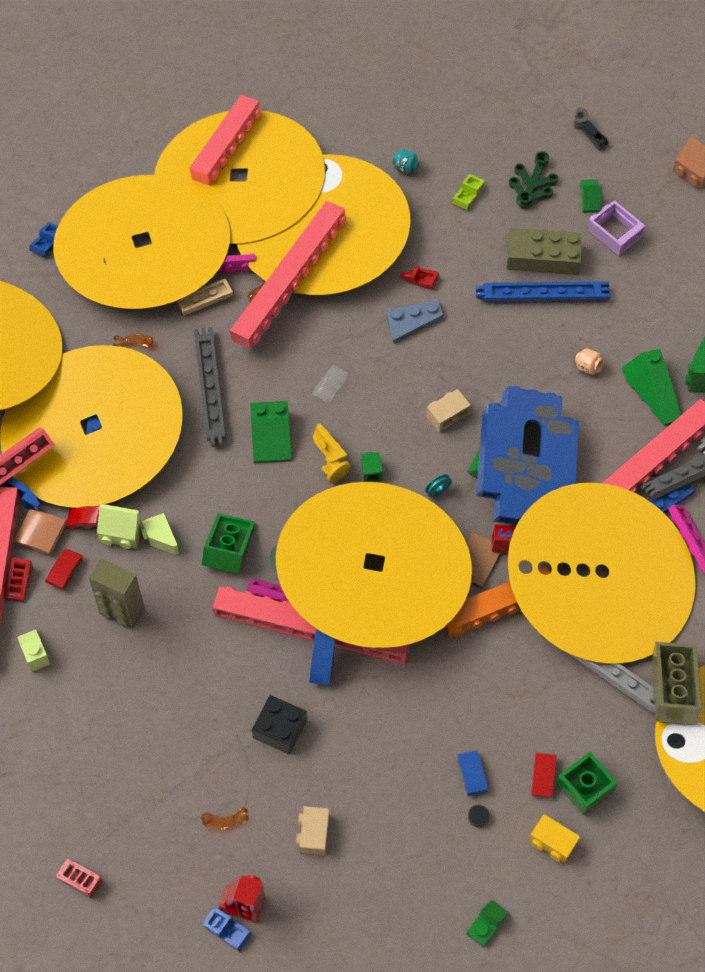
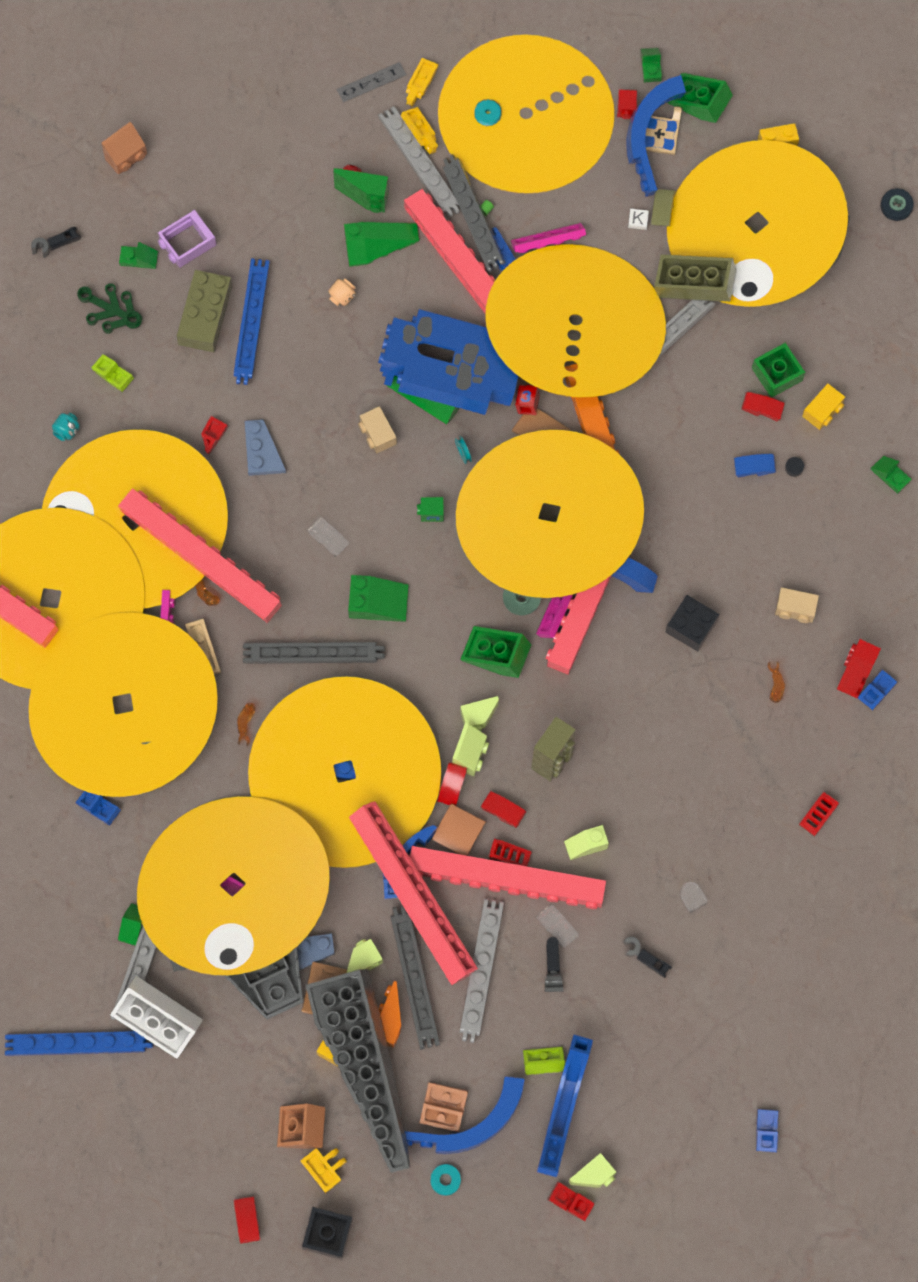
camera: 85 degrees left, 10 degrees up
yellow piece [313,423,351,483] -> none

